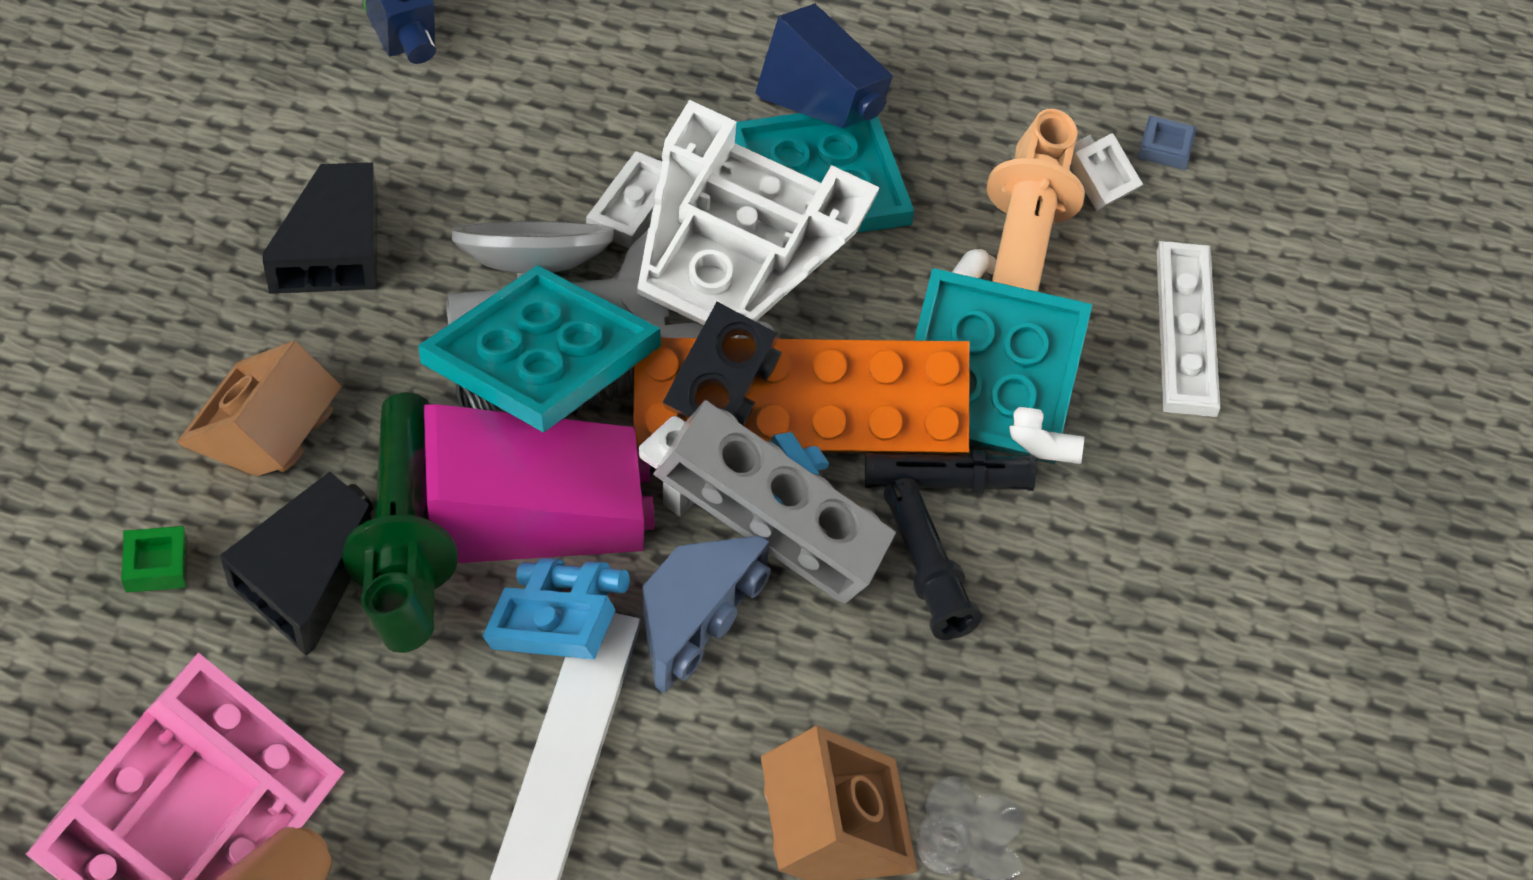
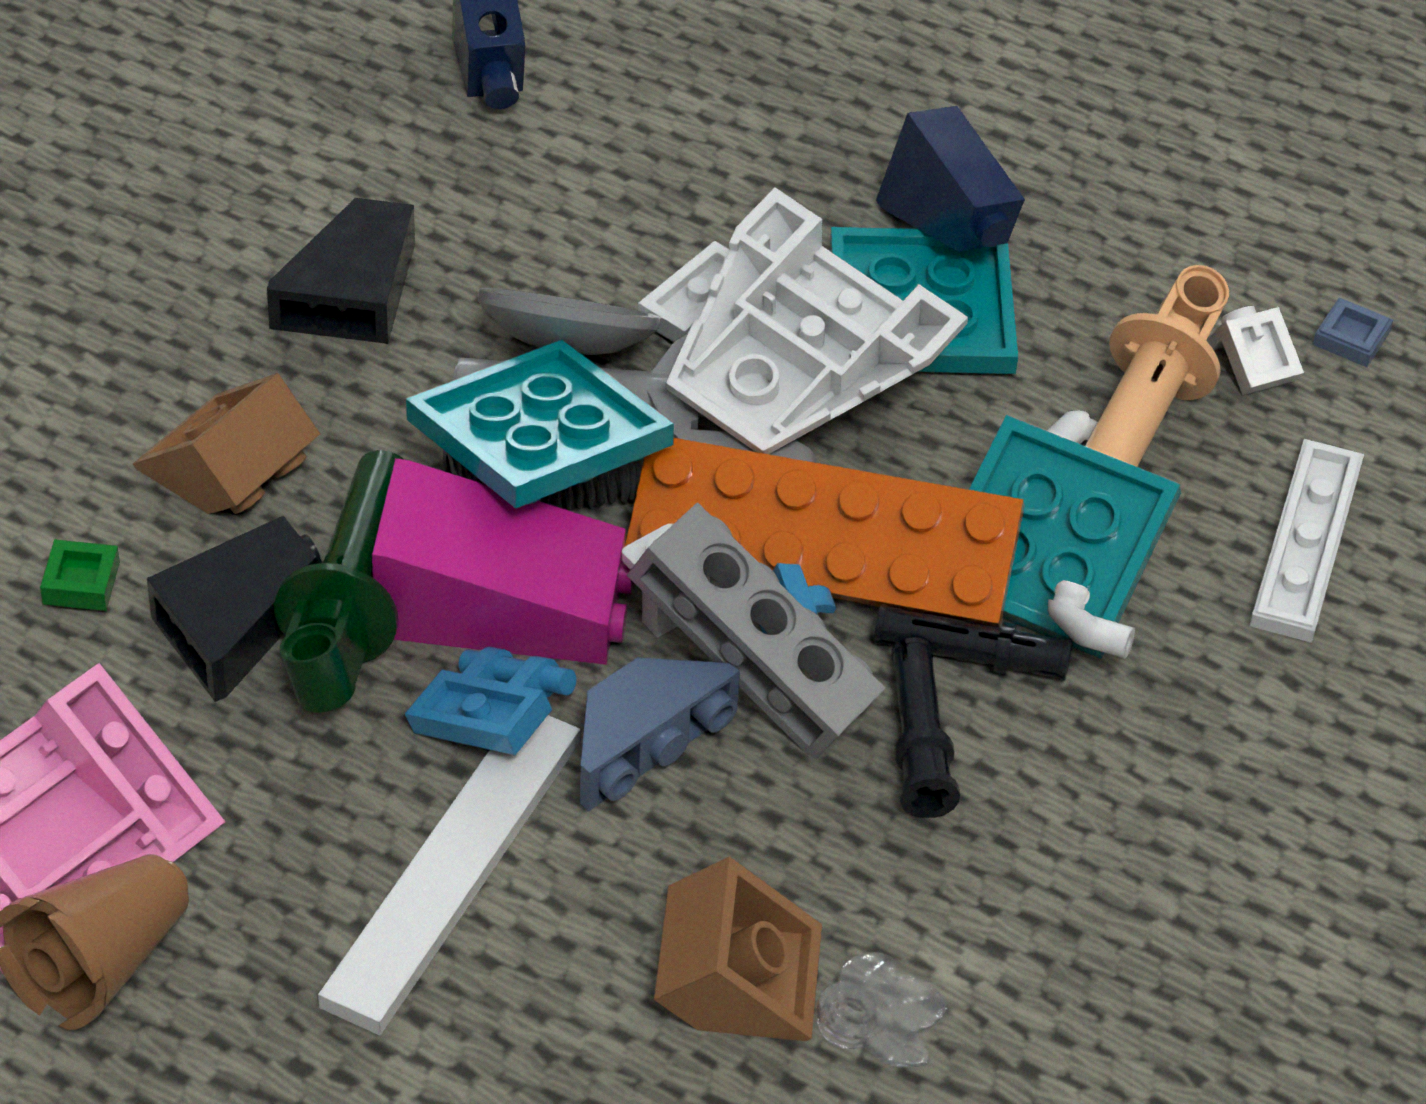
camera: 15 degrees right, 5 degrees down
black brick [663,301,782,426] -> none

